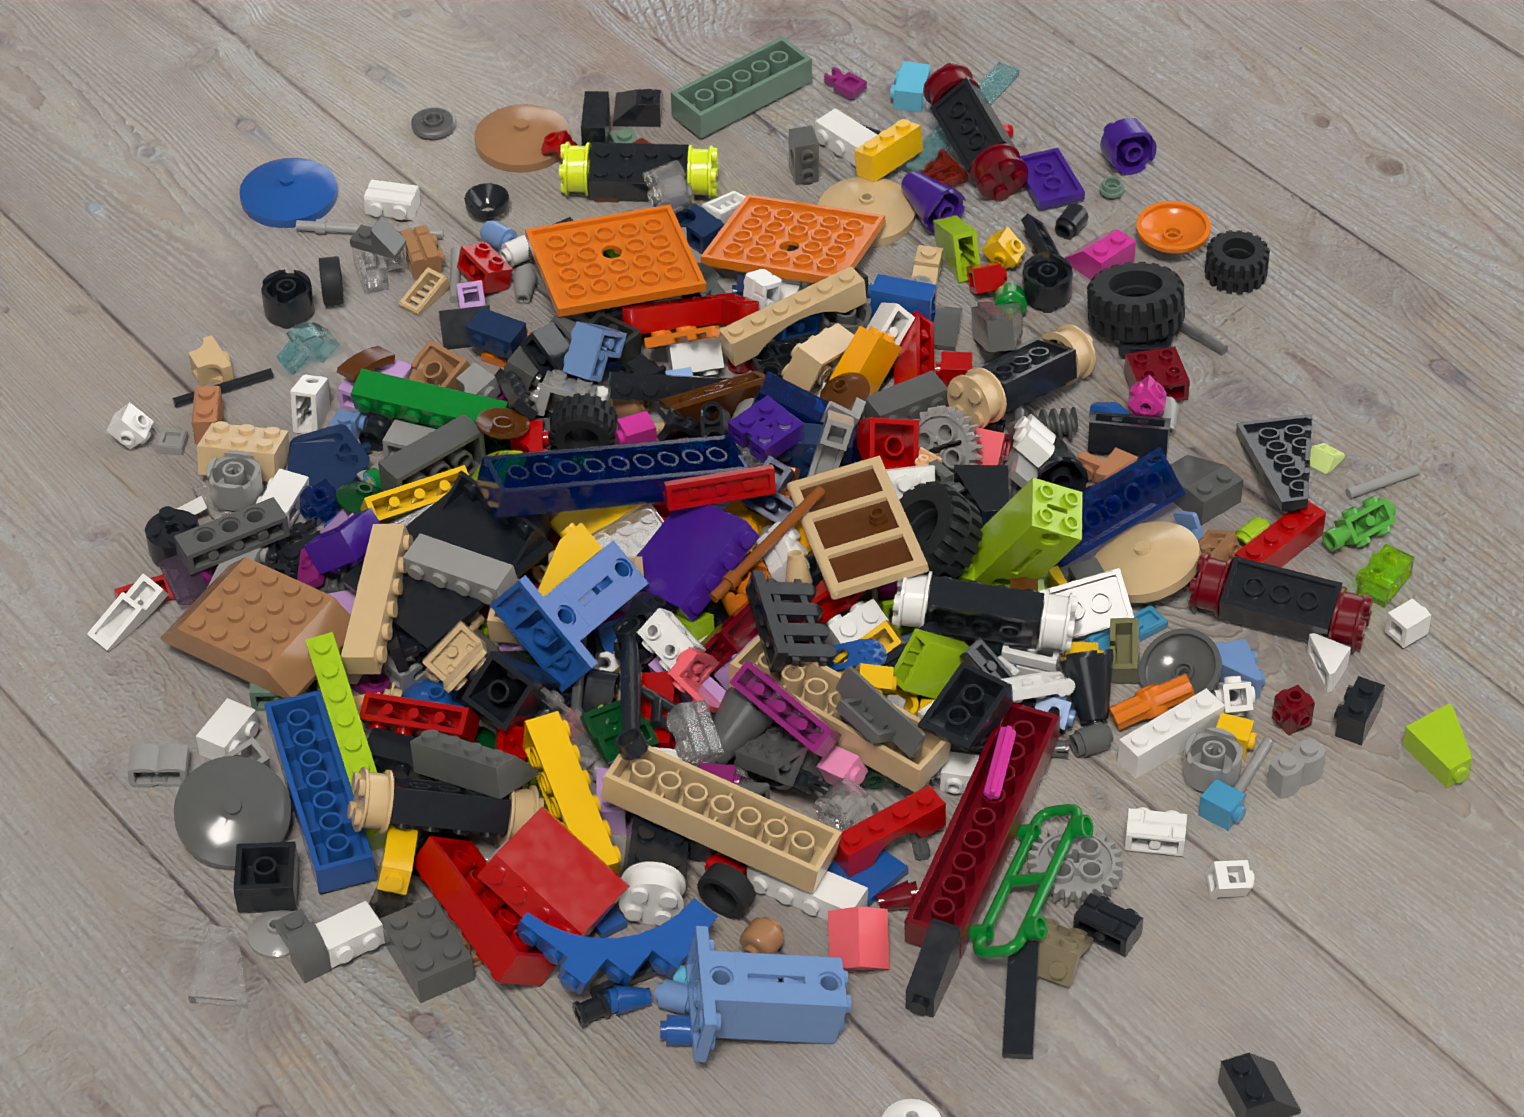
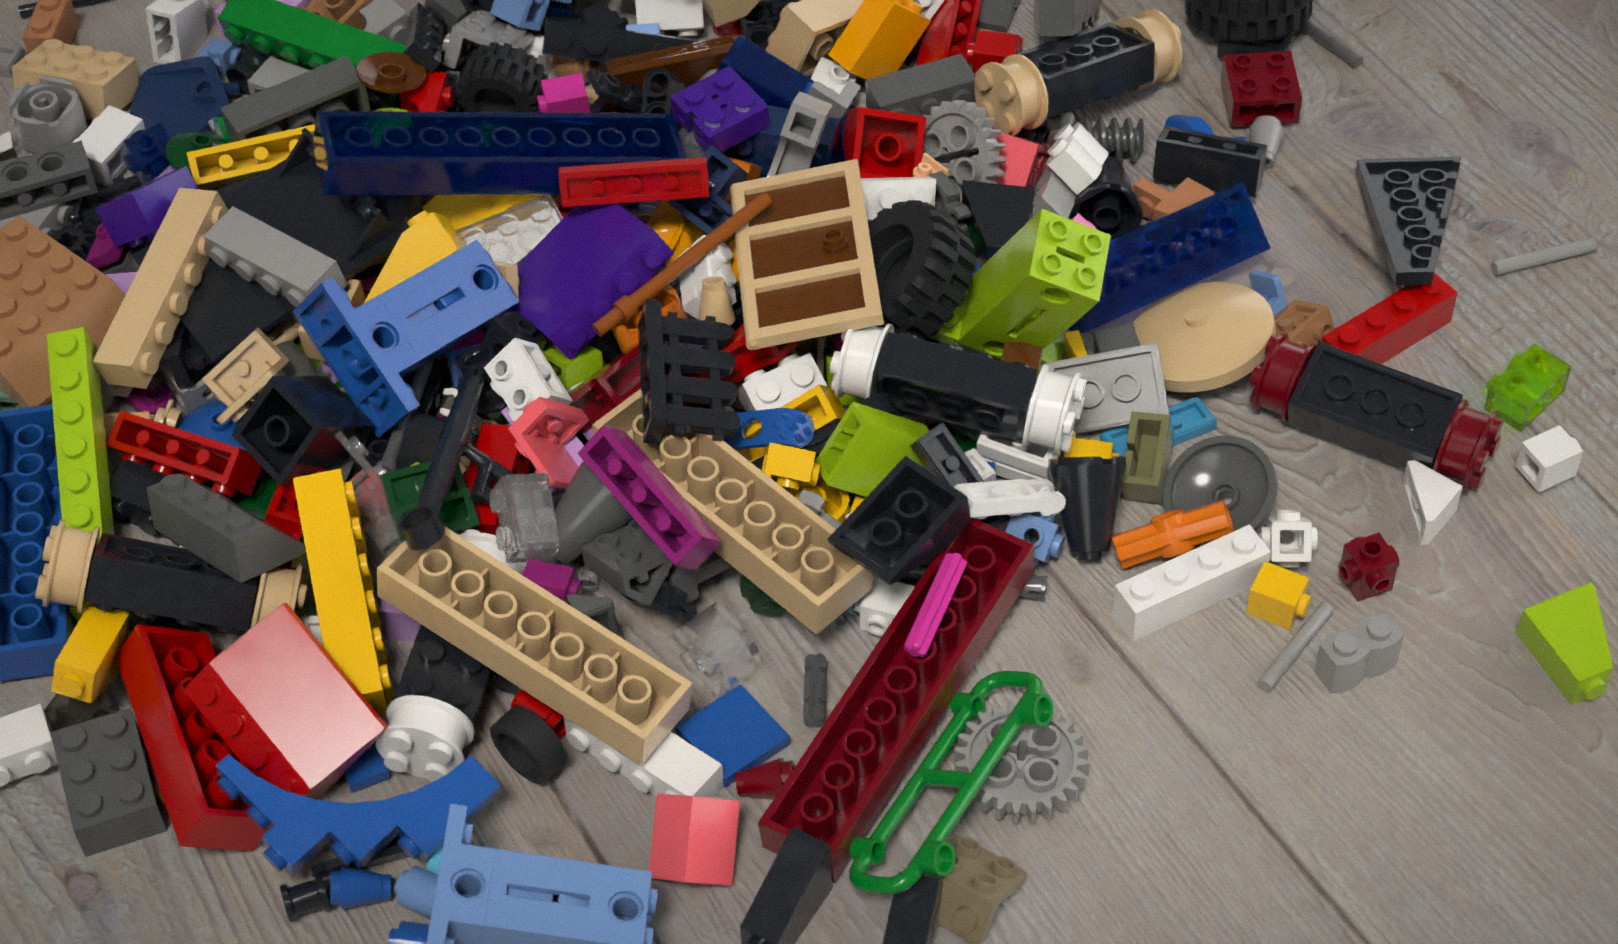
camera: 10 degrees right, 5 degrees up
medium nougat head [740,917,784,954] -> none
bright pink brick [816,745,868,793] -> none
reddish brown dish [820,372,870,410] -> none
red arch [833,785,946,878] -> none
dark grey bracket [835,666,926,757] -> none
dark grey brick [1069,722,1113,757] -> none
black brick [1073,893,1144,957] -> none
white brick [1125,807,1187,856] -> none
dark pink brick [1127,375,1167,417] -> none
dark grey slope [1148,455,1243,526] -> none
light grey brick [1183,727,1243,792] -> none
dark azure brick [1198,779,1246,831] -> none
white brick [1205,860,1255,900] -> none
medium blue slope [1215,639,1265,699] -> none
lime brick [1235,517,1271,548] -> none
yellowish green slope [1310,443,1345,474] -> none
bright green brick [1322,495,1396,551] -> none
black brick [1334,676,1385,746] -> none

